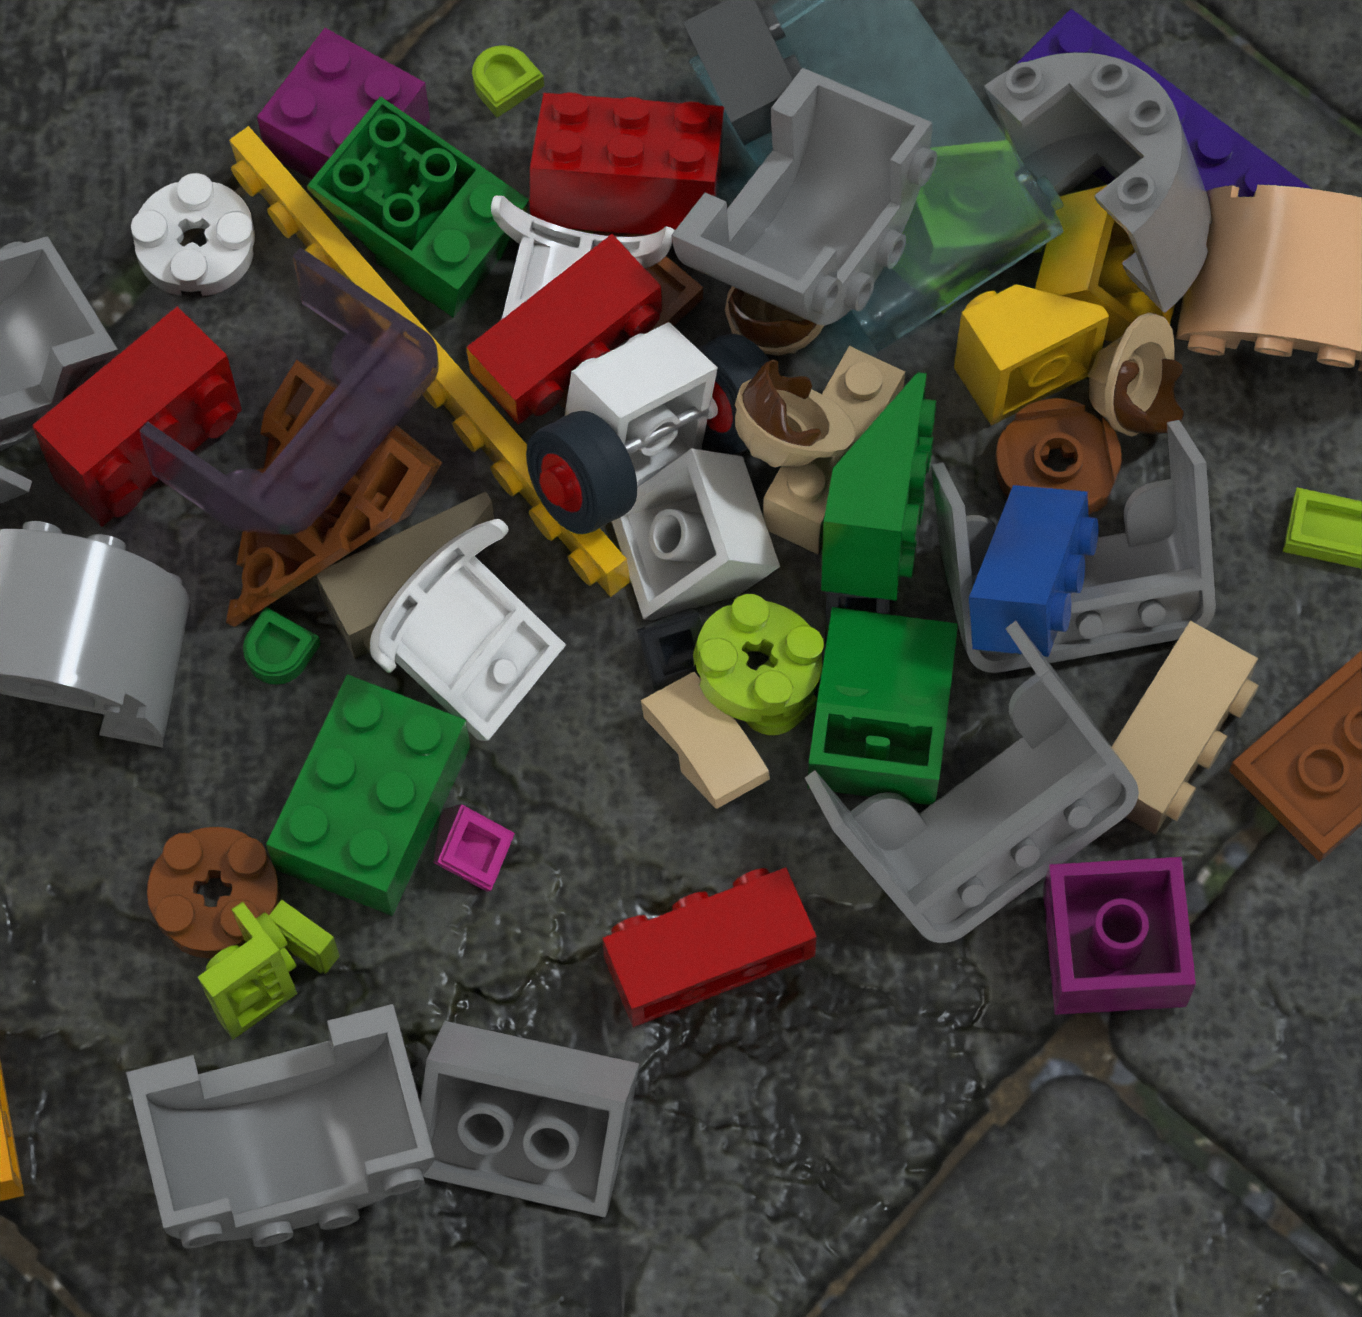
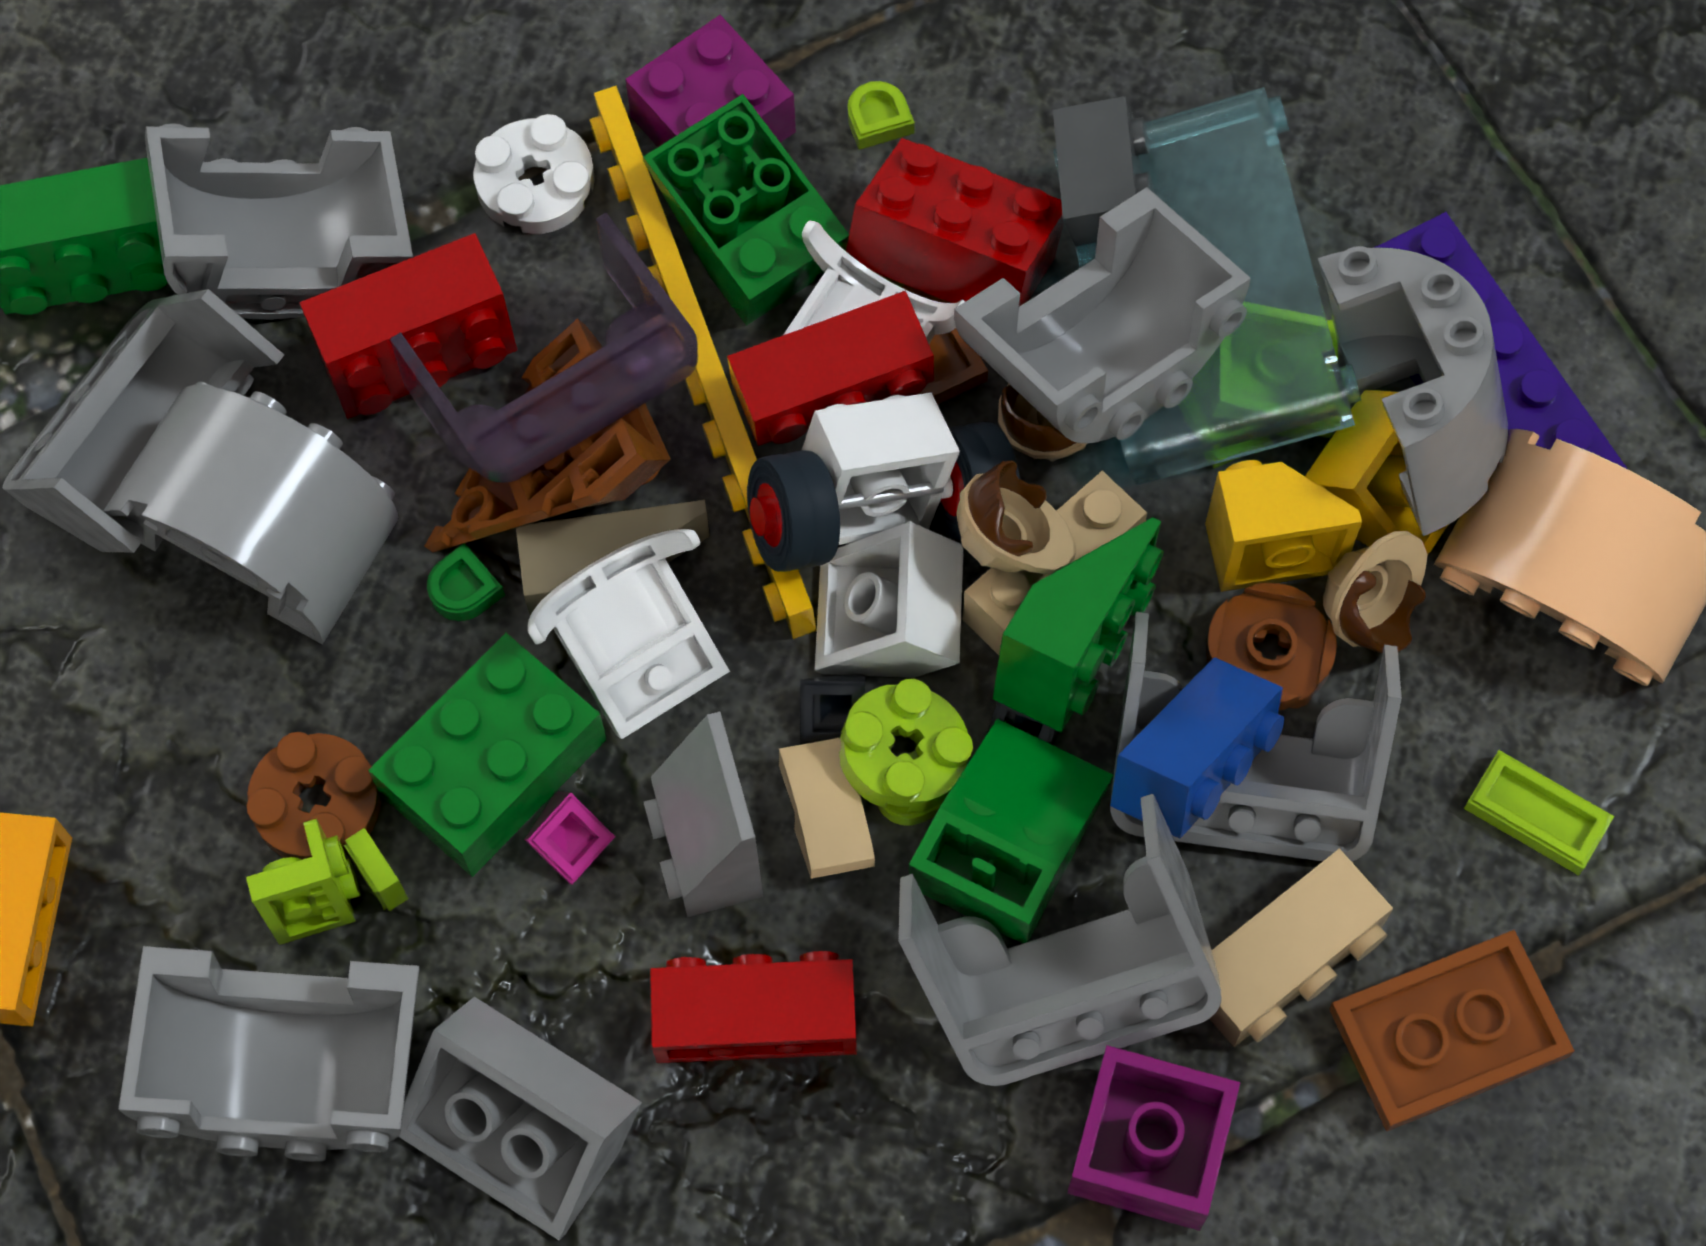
camera: 20 degrees right, 0 degrees up
none -> light grey slope [643,711,763,917]

